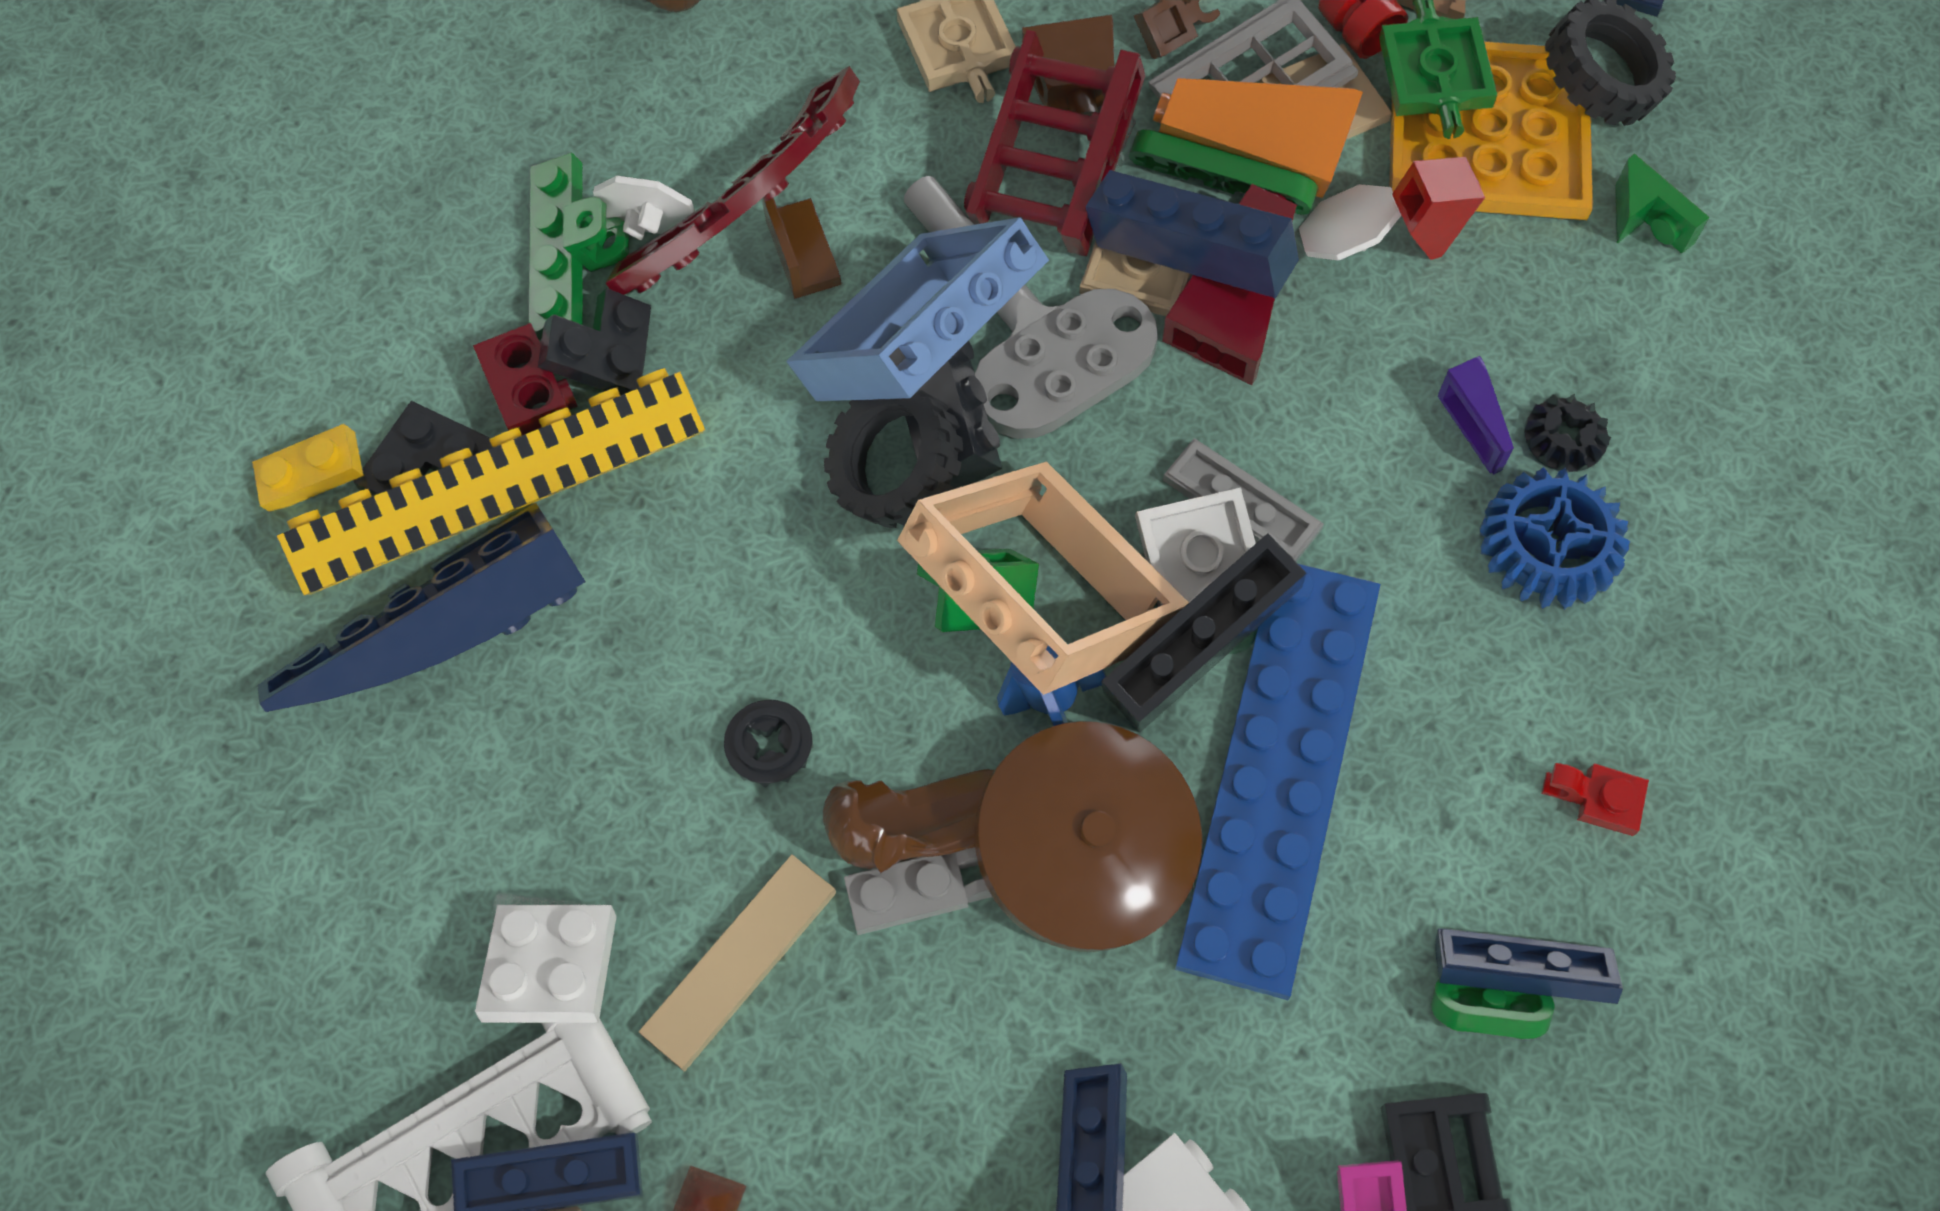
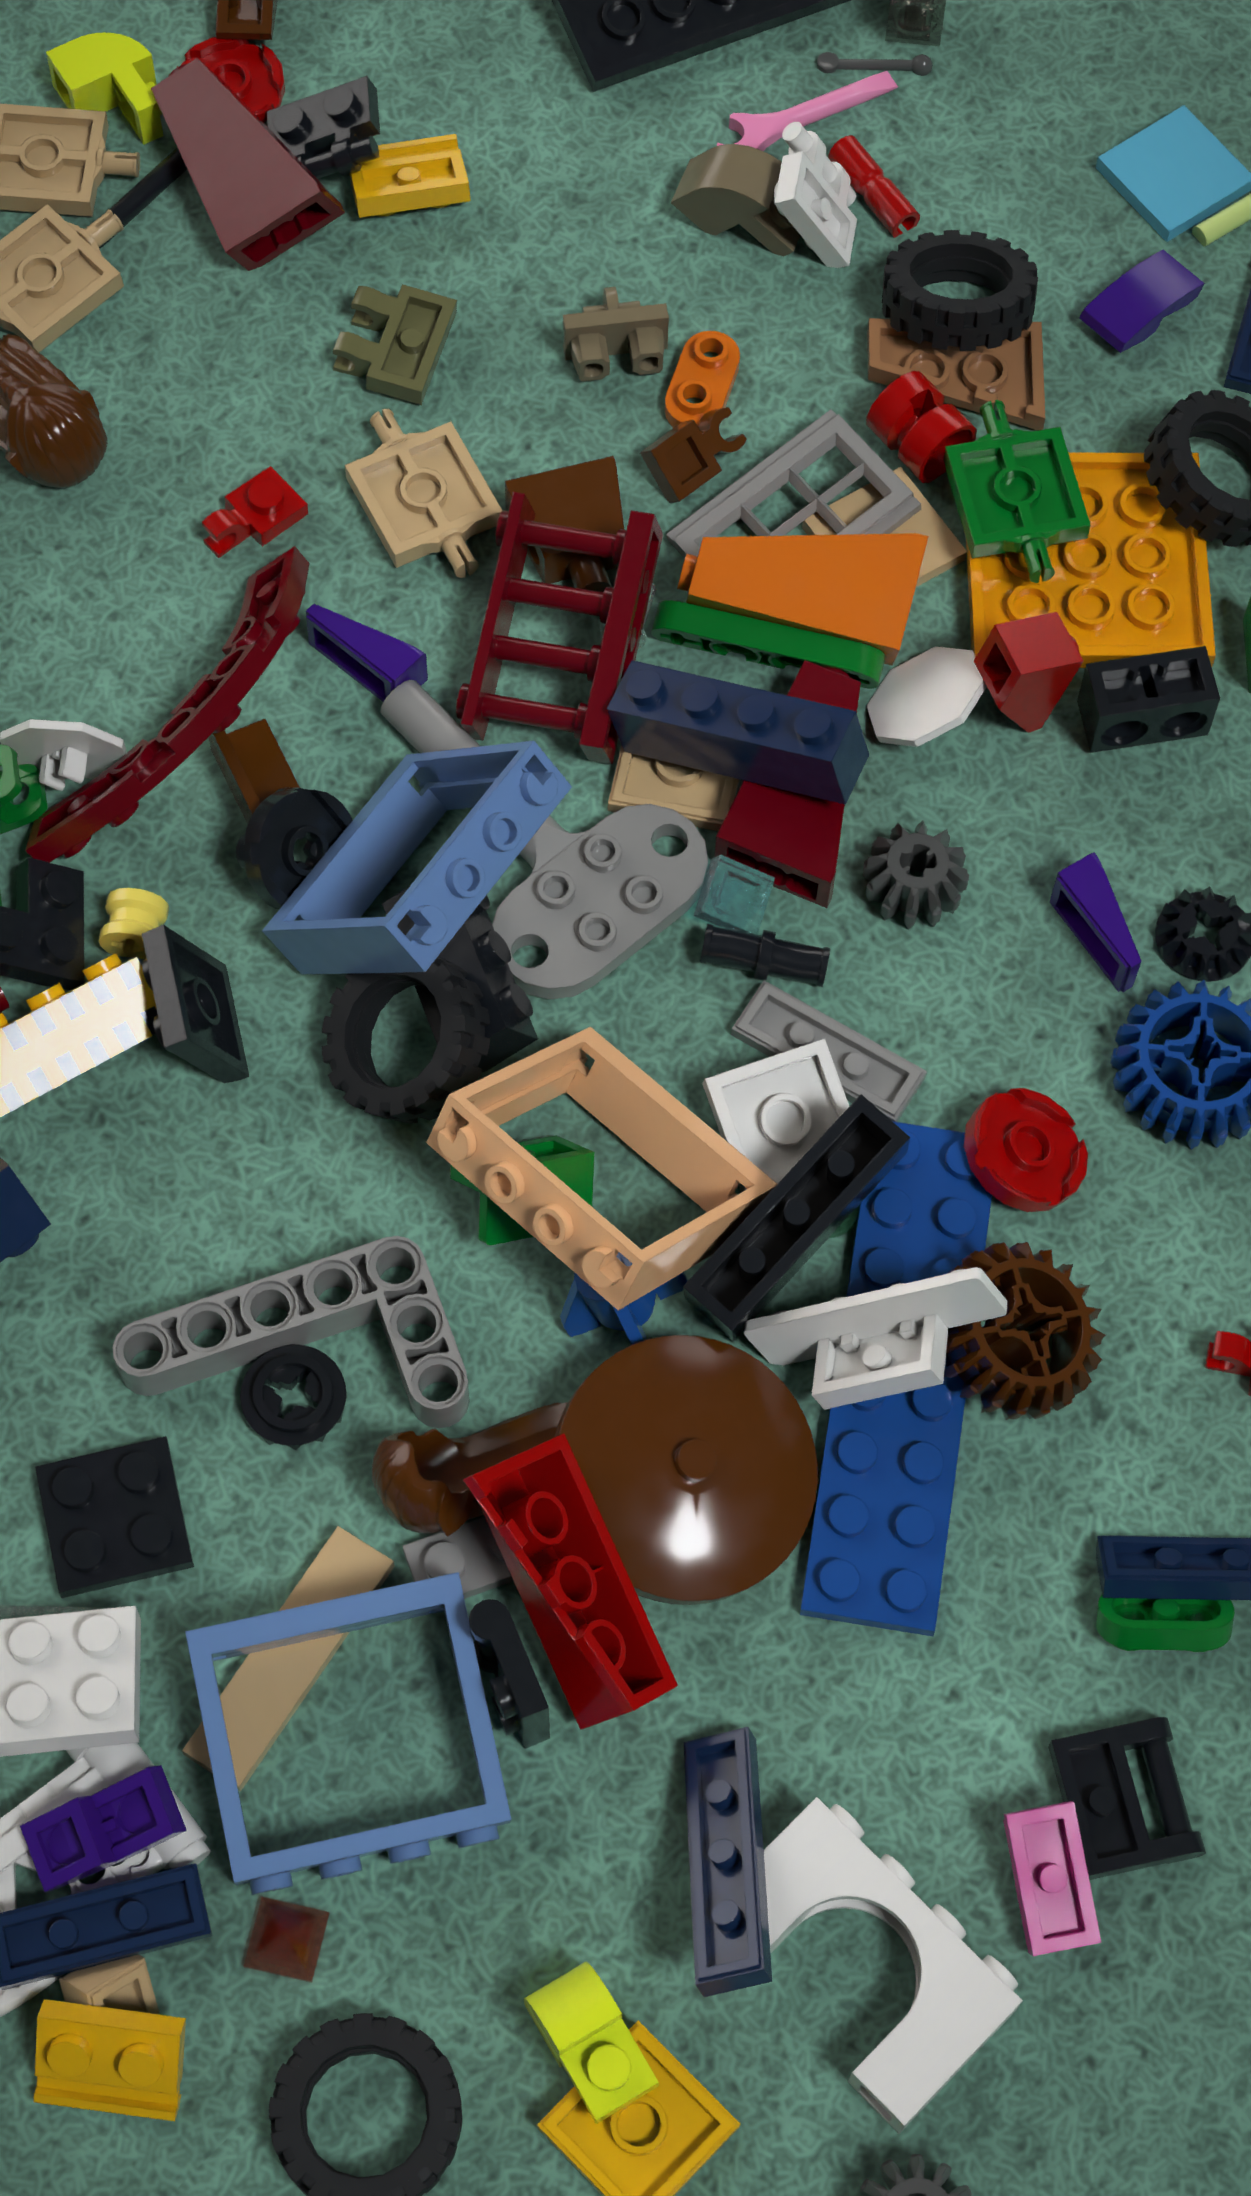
camera: 10 degrees left, 0 degrees up
none -> dark purple slope [20,1765,187,1892]
none -> black plate [35,1436,194,1598]
none -> light yellow wheel [99,888,169,959]
none -> light grey beam [112,1236,470,1428]
none -> black plate [142,924,249,1083]
none -> medium blue window [185,1572,512,1895]
none -> red plate [202,466,308,558]
none -> black plate [235,787,353,909]
none -> dark purple slope [306,604,428,702]
none -> red wedge [463,1433,678,1730]
none -> black plate [469,1599,550,1749]
none -> clear light blue plate [694,855,775,935]
none -> black pin [700,924,830,987]
none -> white bracket [744,1267,1007,1410]
none -> dark grey gear [862,820,969,930]
none -> reddish brown gear [944,1242,1106,1420]
none -> red tile [964,1088,1088,1212]
none -> black brick [1077,646,1220,753]

